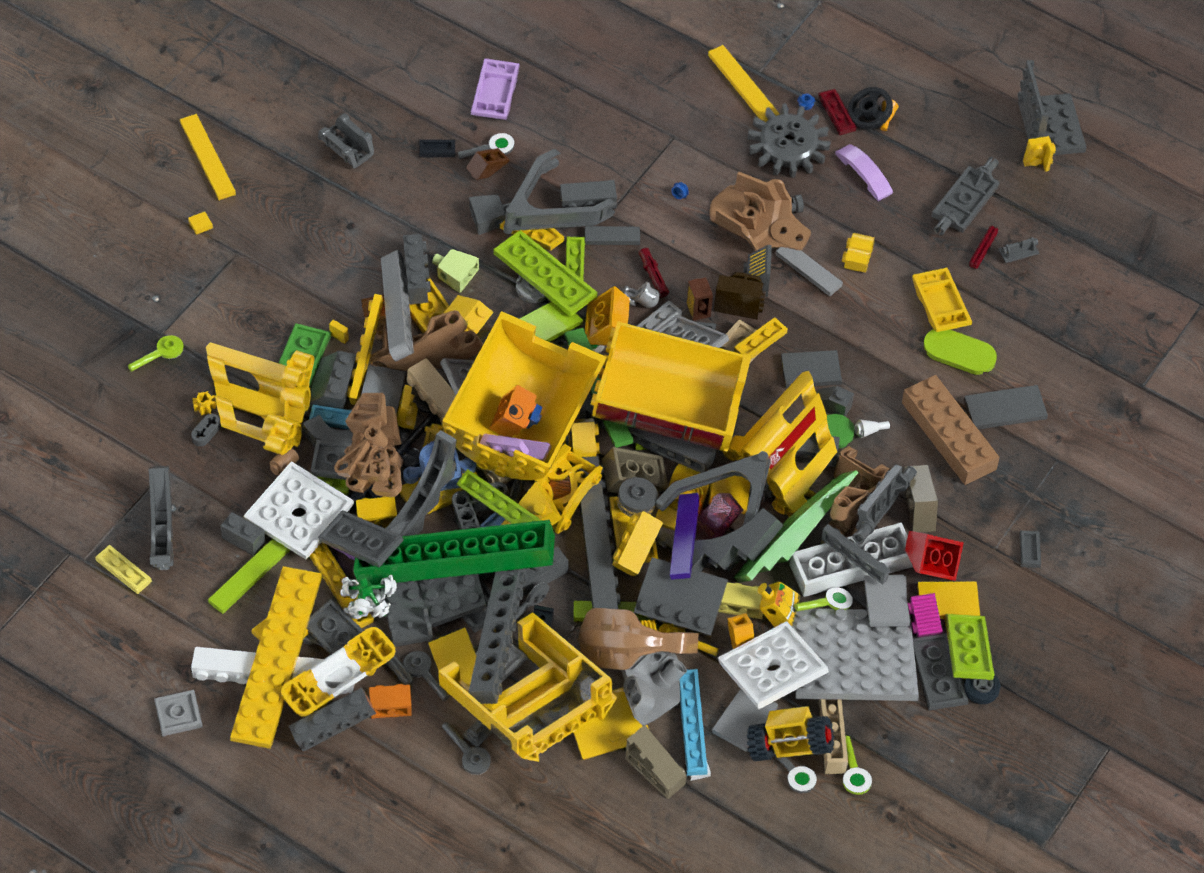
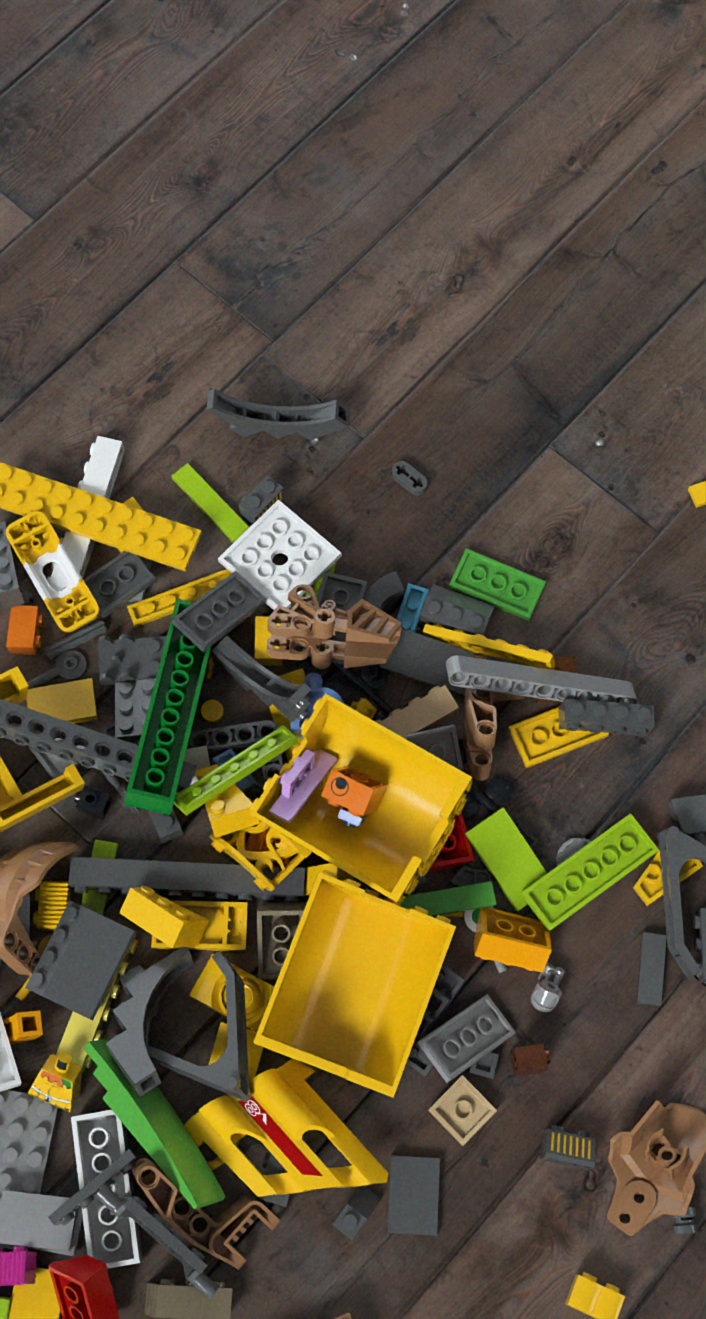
camera: 100 degrees right, 15 degrees up
light yellow tile [95,545,152,594] -> none
lime piece [128,335,184,372] -> none
light grey tile [154,690,203,736] -> none
yellow gear [193,391,217,415] -> none
yellow panel [206,342,314,455] -> none
medium nougat brick [269,449,299,475] -> none
yellow tile [329,320,349,344] -> none
white plant [340,574,397,619] -> none
yellow bracket [396,384,418,429] -> none
yellowish green torso [432,249,479,293] -> none
yellow slope [443,295,493,334] -> none
lime tile [565,237,585,280] -> none
dark grey piece [617,477,658,517] -> none
light grey tile [637,301,682,332] -> none
dark red pin [638,248,670,298] -> none
dark purple tile [670,493,699,580] -> none
clear pink brick [697,493,744,538] -> none
dark brown brick [714,272,766,320] -> none
yellow plate [734,317,788,359] -> none
light grey tile [776,247,843,296] -> none
piece [794,587,853,612] -> none
bright green tile [827,414,855,448] -> none
white cone [854,419,890,438] -> none

